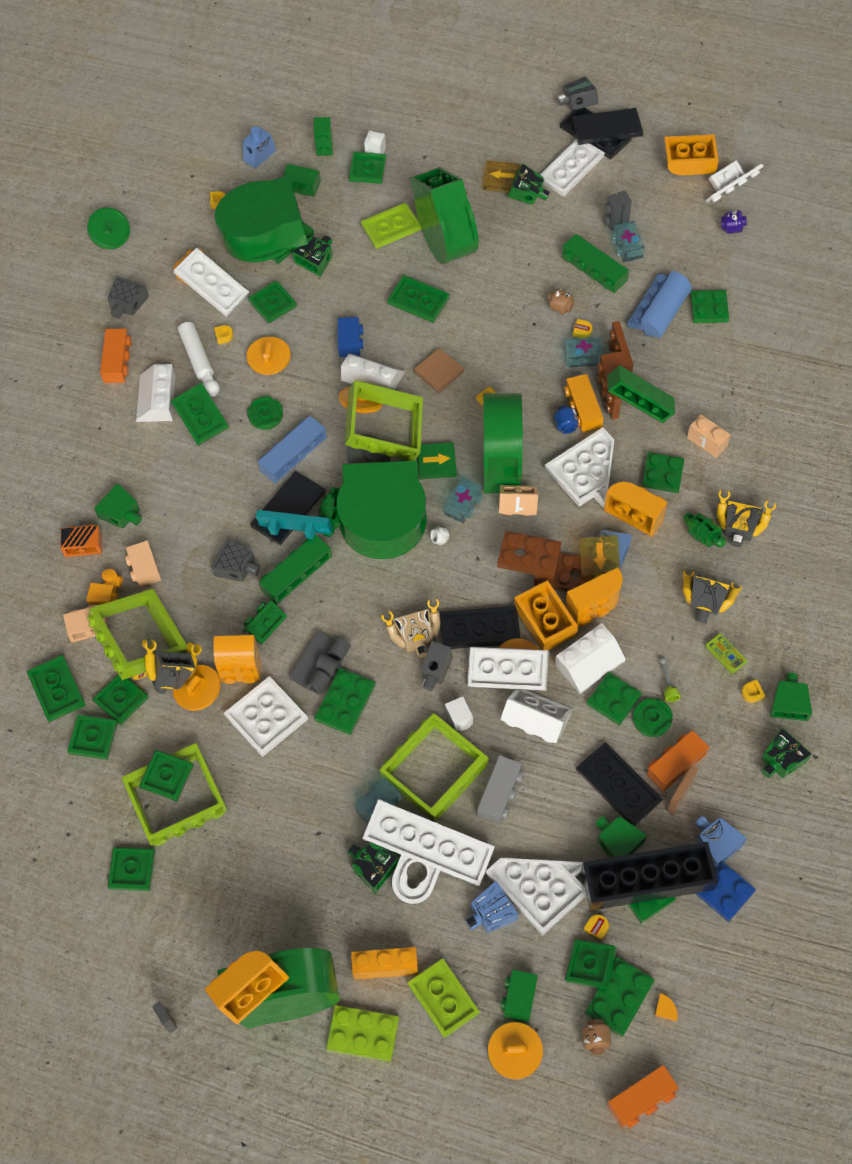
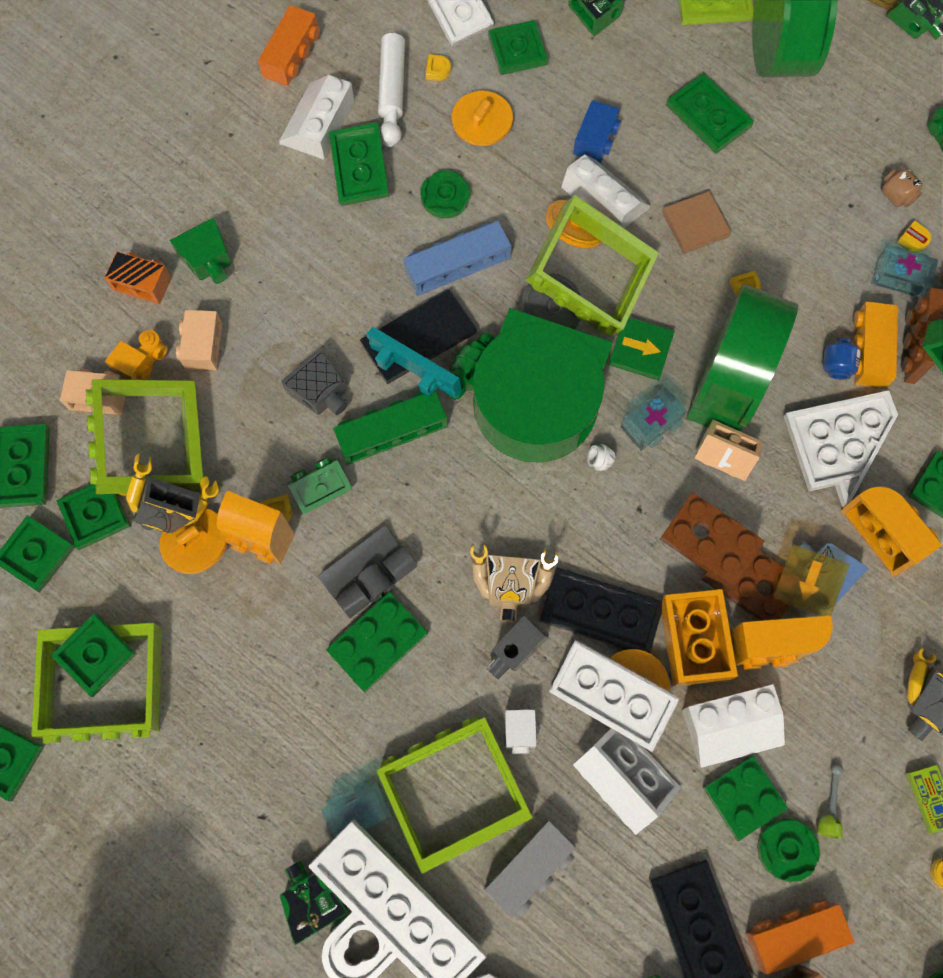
camera: 20 degrees right, 10 degrees up
white plate [224,676,308,757] -> none

